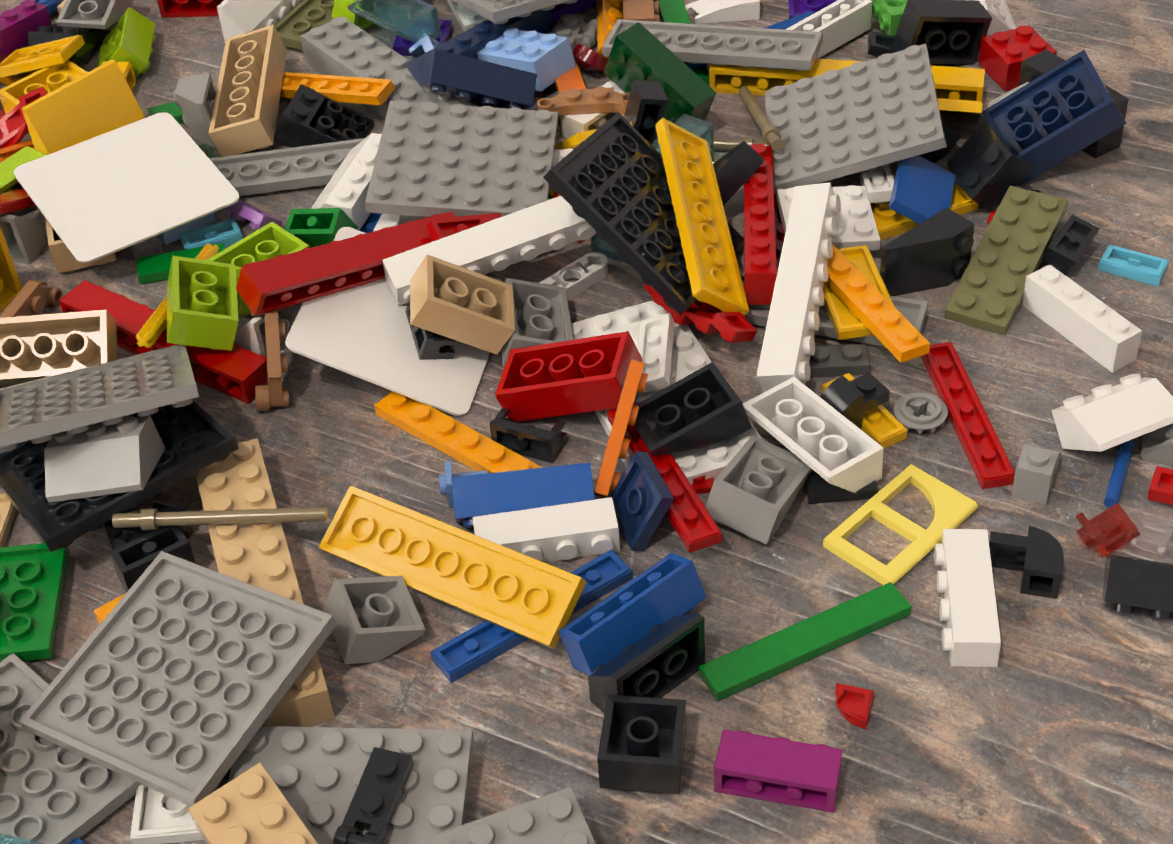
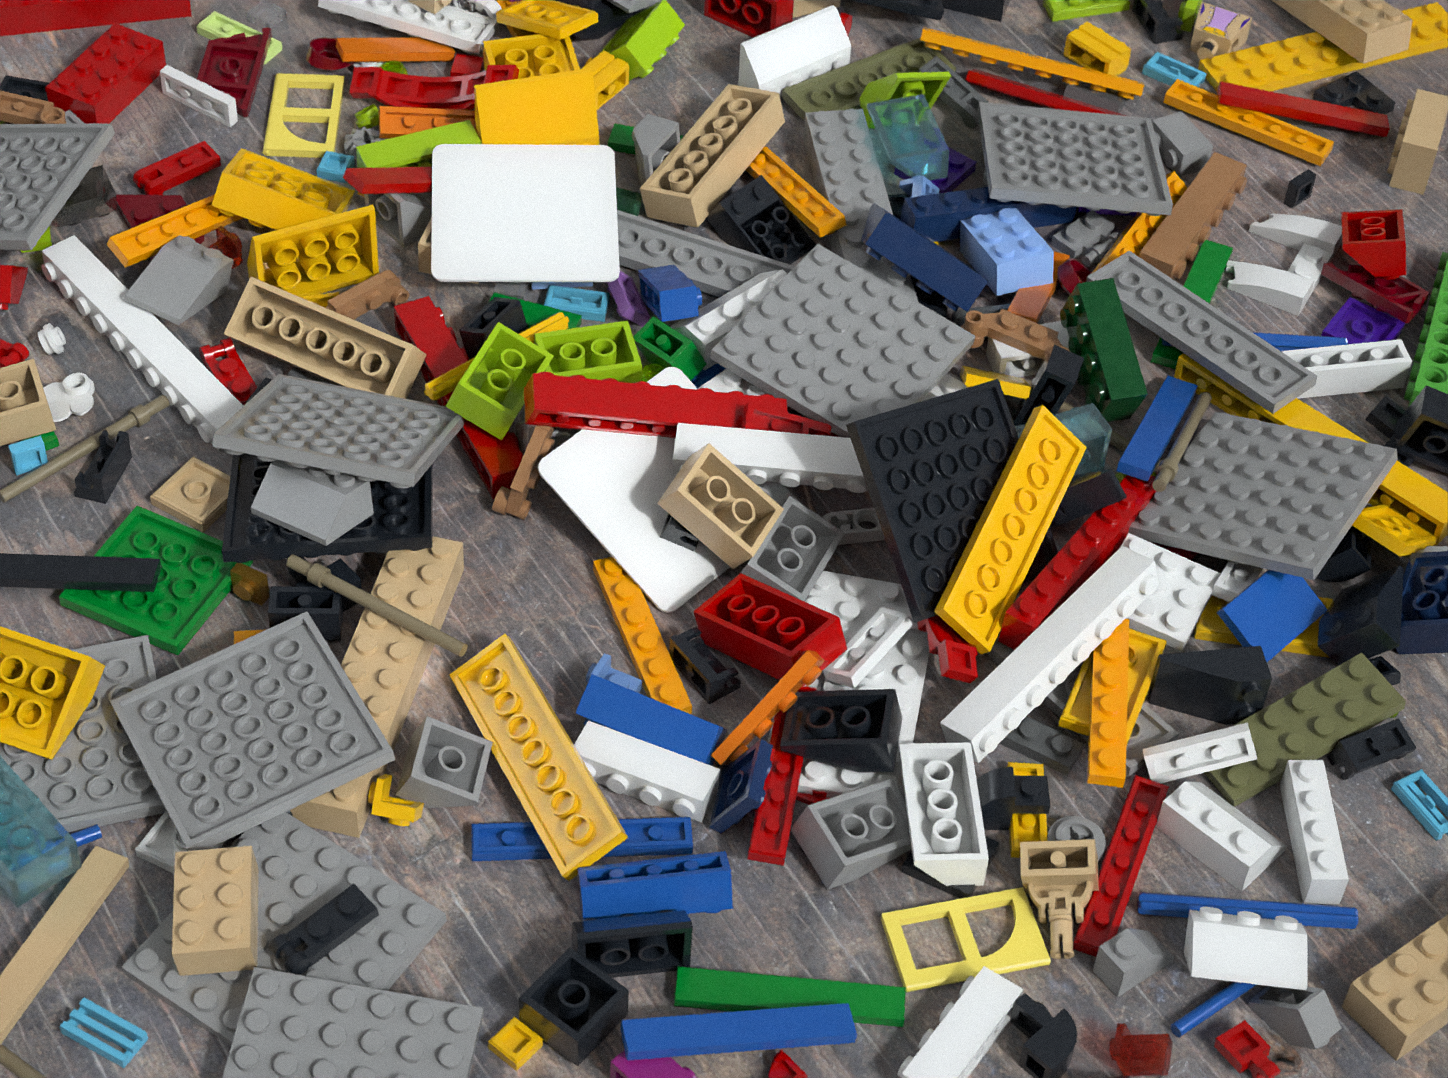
camera: 25 degrees right, 5 degrees up
none -> pearl gold plate [230,563,270,606]
none -> yellow bracket [368,774,424,826]
none -> black brick [459,297,528,360]
none -> yellow tile [488,1016,543,1071]
none -> blue tile [620,1003,857,1060]
none -> blue brick [638,265,702,322]
none -> tan brick [1020,839,1099,959]
none -> blue tile [1116,376,1198,481]
none -> blue axle [1137,892,1359,929]
none -> white plate [1142,722,1257,783]
none -> white slope [1156,781,1287,892]

